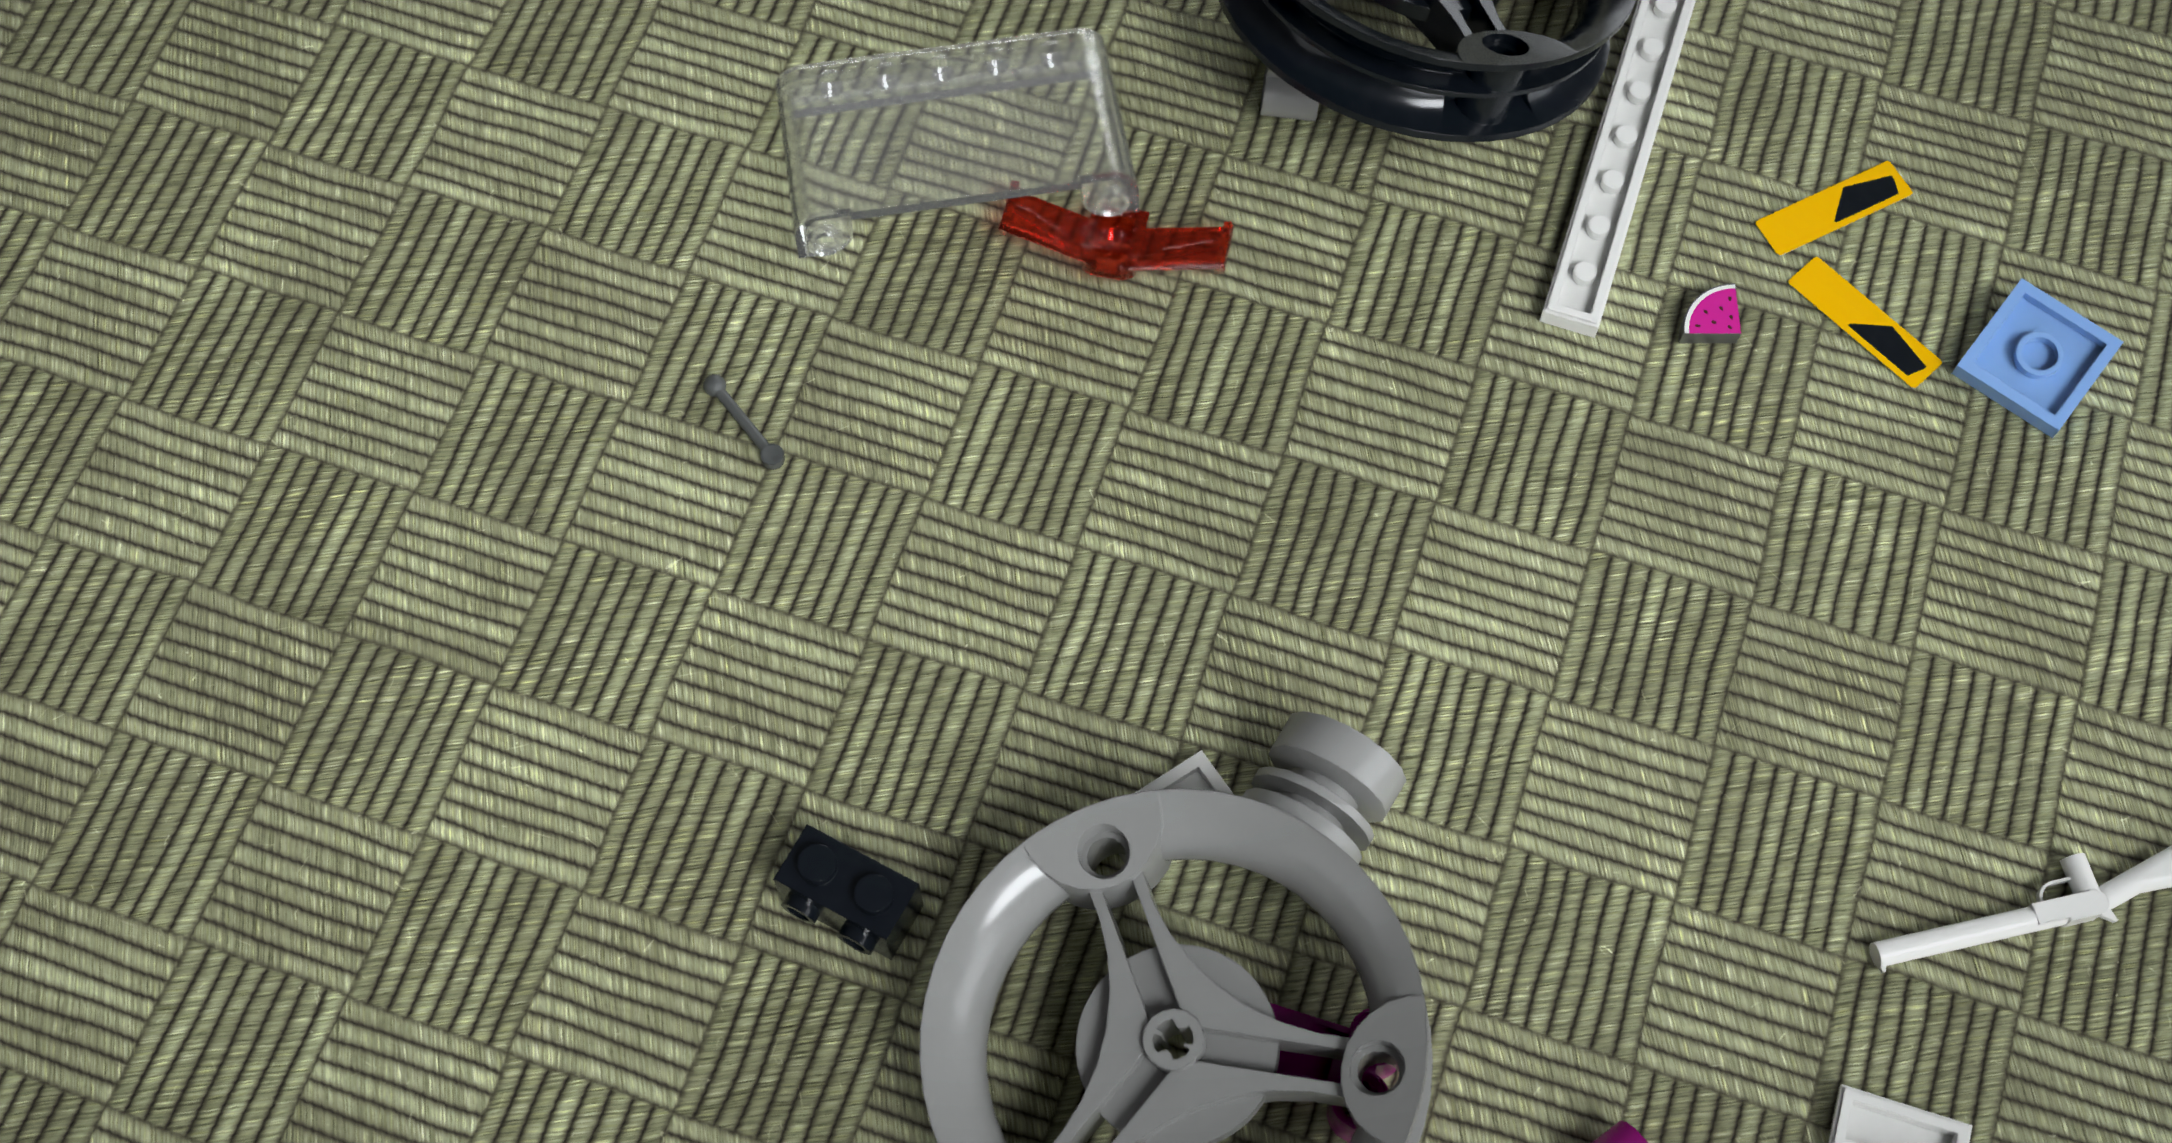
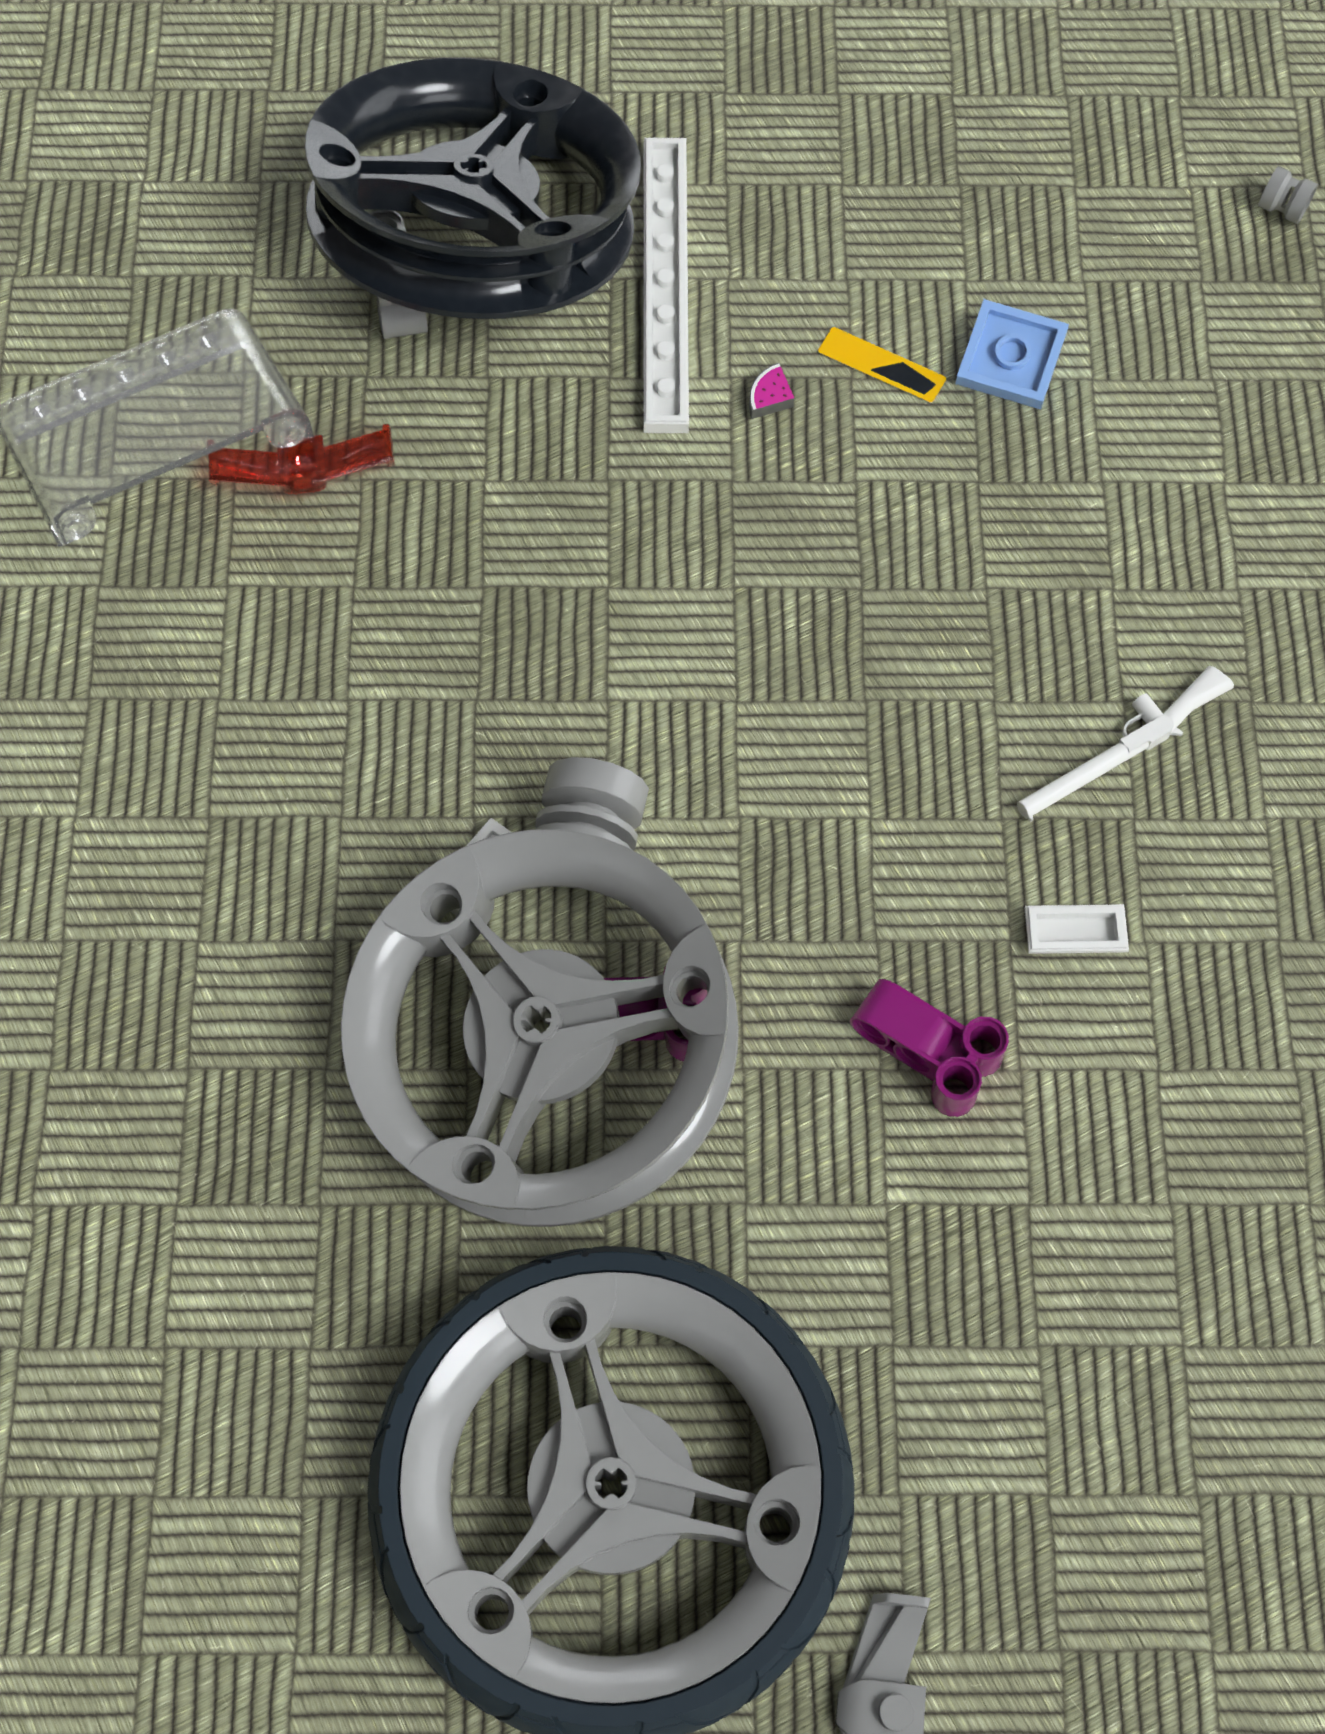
camera: 20 degrees left, 0 degrees up
dark grey hinge [703,374,785,470] -> none
black brick [773,824,924,960] -> none
yellow sticker [1755,161,1913,256] -> none

